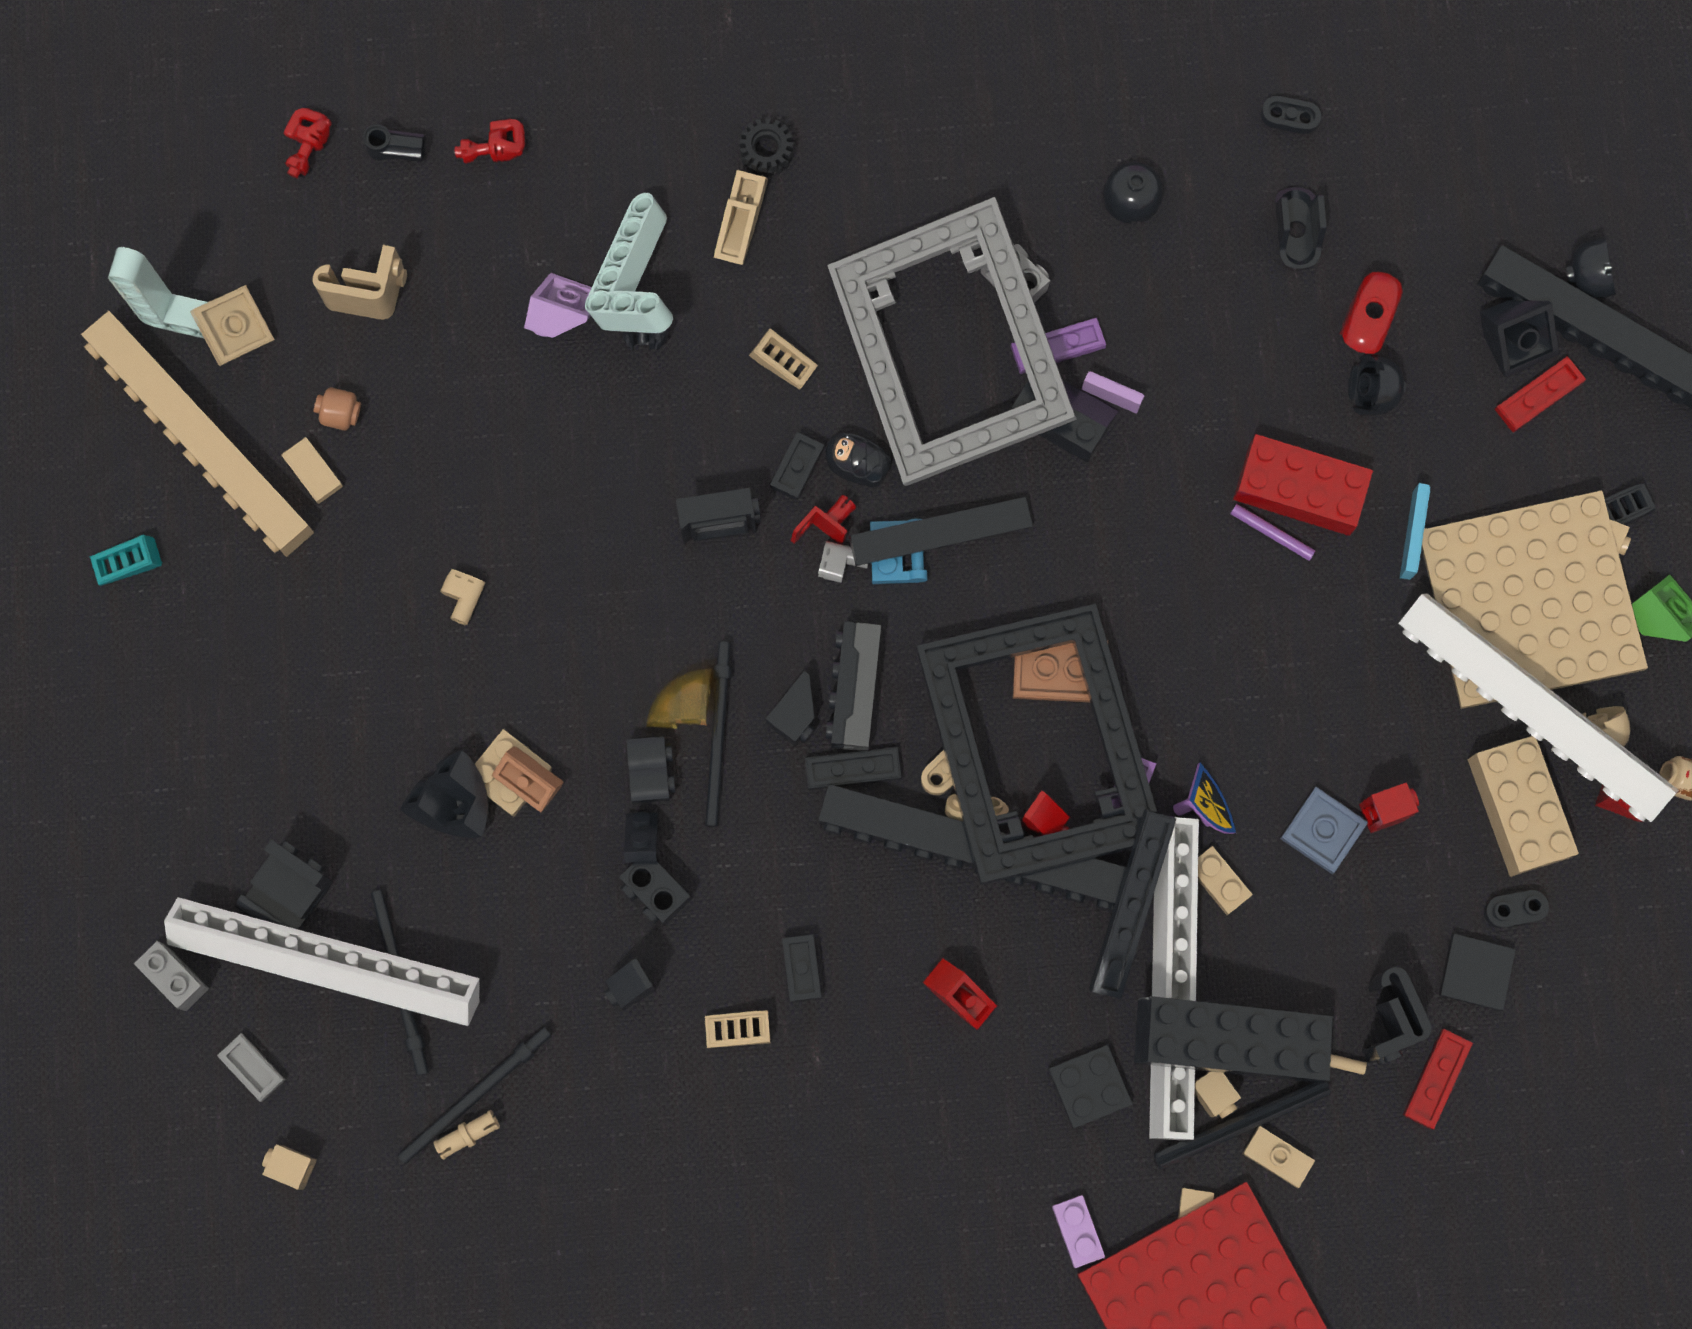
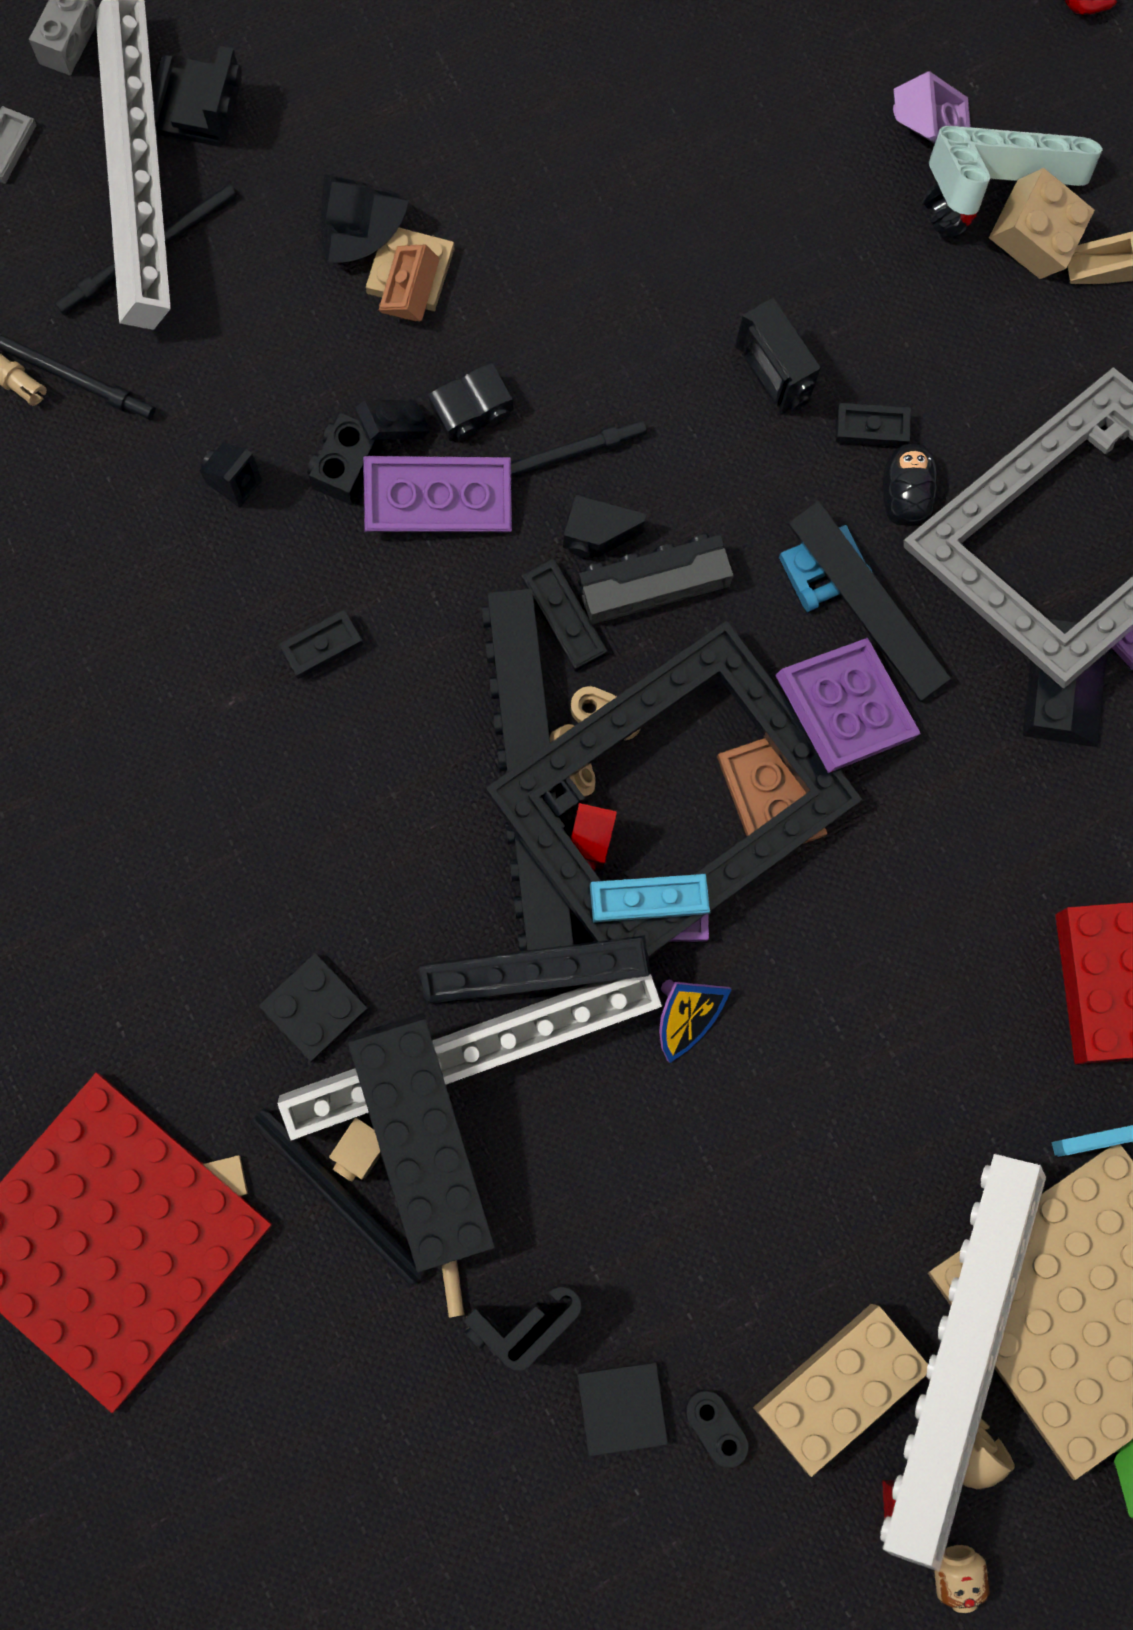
camera: 65 degrees right, 0 degrees up
tan piece [440,569,485,625] -> none
clear yellow brick [646,669,712,729] -> none
tan slope [705,1010,770,1048] -> none
tan slope [749,329,818,390] -> none
red bracket [791,495,856,544] -> none
light grey piece [818,541,868,583] -> none
red slope [923,959,997,1030] -> none
lavender plate [1052,1195,1105,1268] -> none
lavender tile [1081,371,1144,414] -> none
tan plate [1198,846,1253,915] -> none
medium lavender bar [1231,504,1315,561] -> none
tan plate [1242,1126,1315,1188] -> none
sand blue tile [1280,787,1368,874] -> none
red brick [1359,782,1419,833] -> none
red tile [1403,1029,1473,1130] -> none
none -> medium lavender tile [363,456,512,532]
none -> medium azure tile [590,874,710,923]
none -> medium lavender plate [776,638,921,773]
none -> tan brick [989,168,1095,279]

